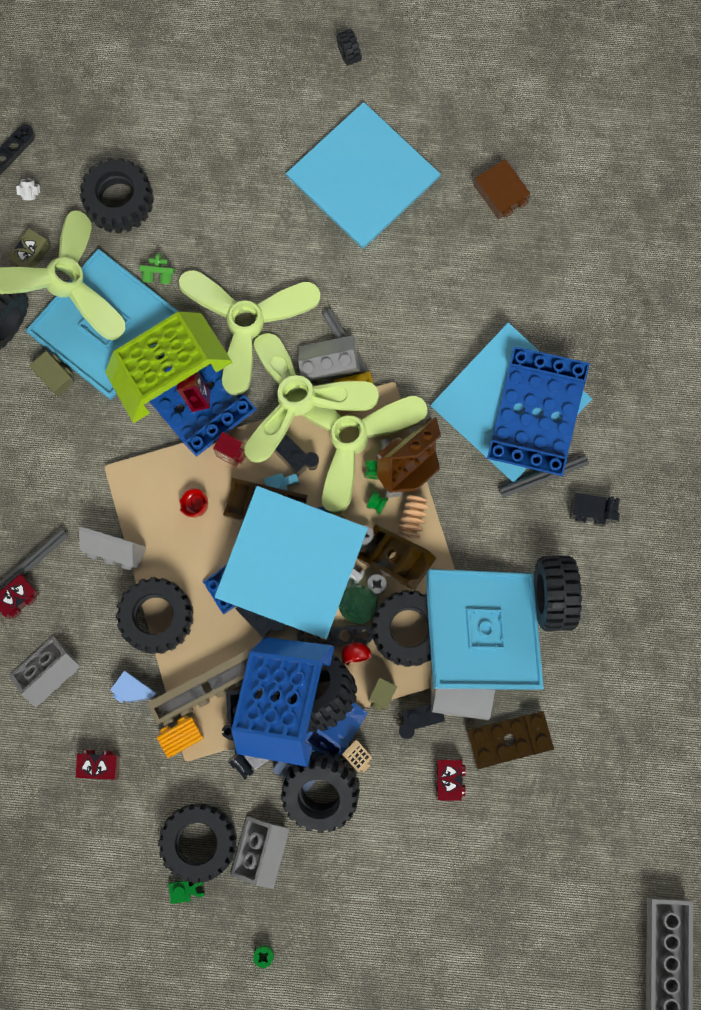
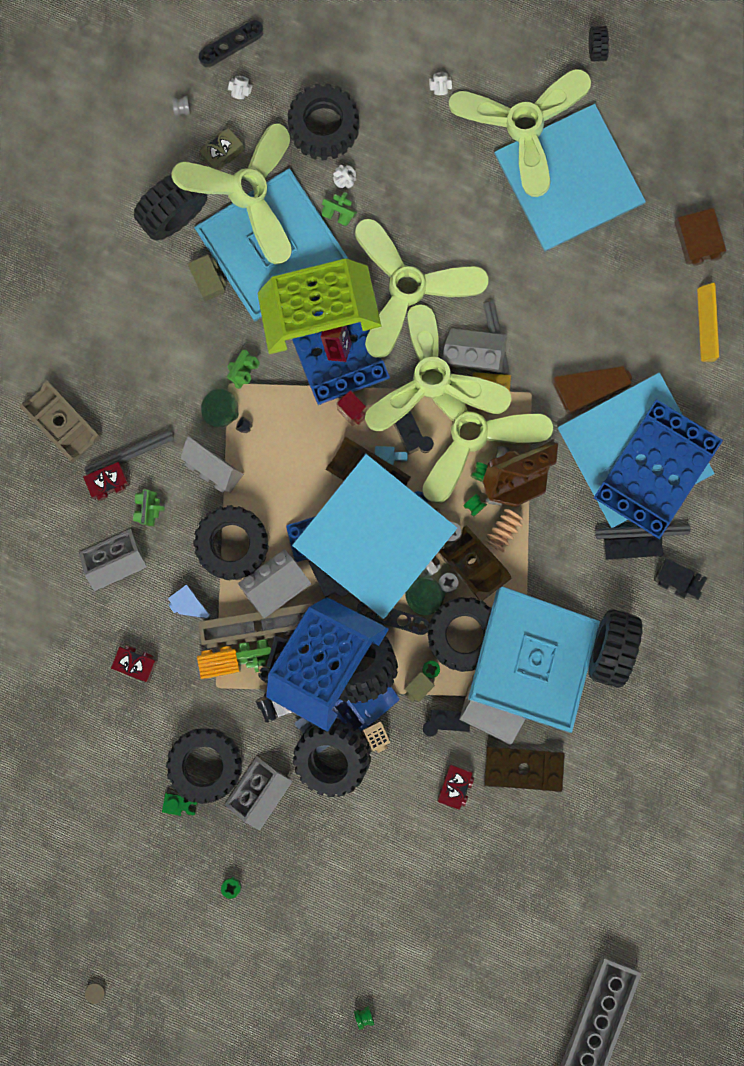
camera: 20 degrees right, 5 degrees up
red hair [179,489,209,518] -> none
red hair [341,642,372,666] -> none
none -> bright green hips [133,490,165,526]
none -> clear green tile [201,389,239,428]
none -> bright green hips [227,350,260,389]
none -> black hinge [236,417,253,433]
none -> bright green hips [236,639,271,673]
none -> light grey slope [238,549,311,618]
none -> white gear [333,164,356,189]
none -> green bush [422,661,440,679]
none -> white gear [429,72,452,95]
none -> yellowish green piece [449,69,591,197]
none -> reddish brown slope [551,366,632,415]
none -> black plate [603,537,663,560]
none -> yellow slope [697,283,719,362]

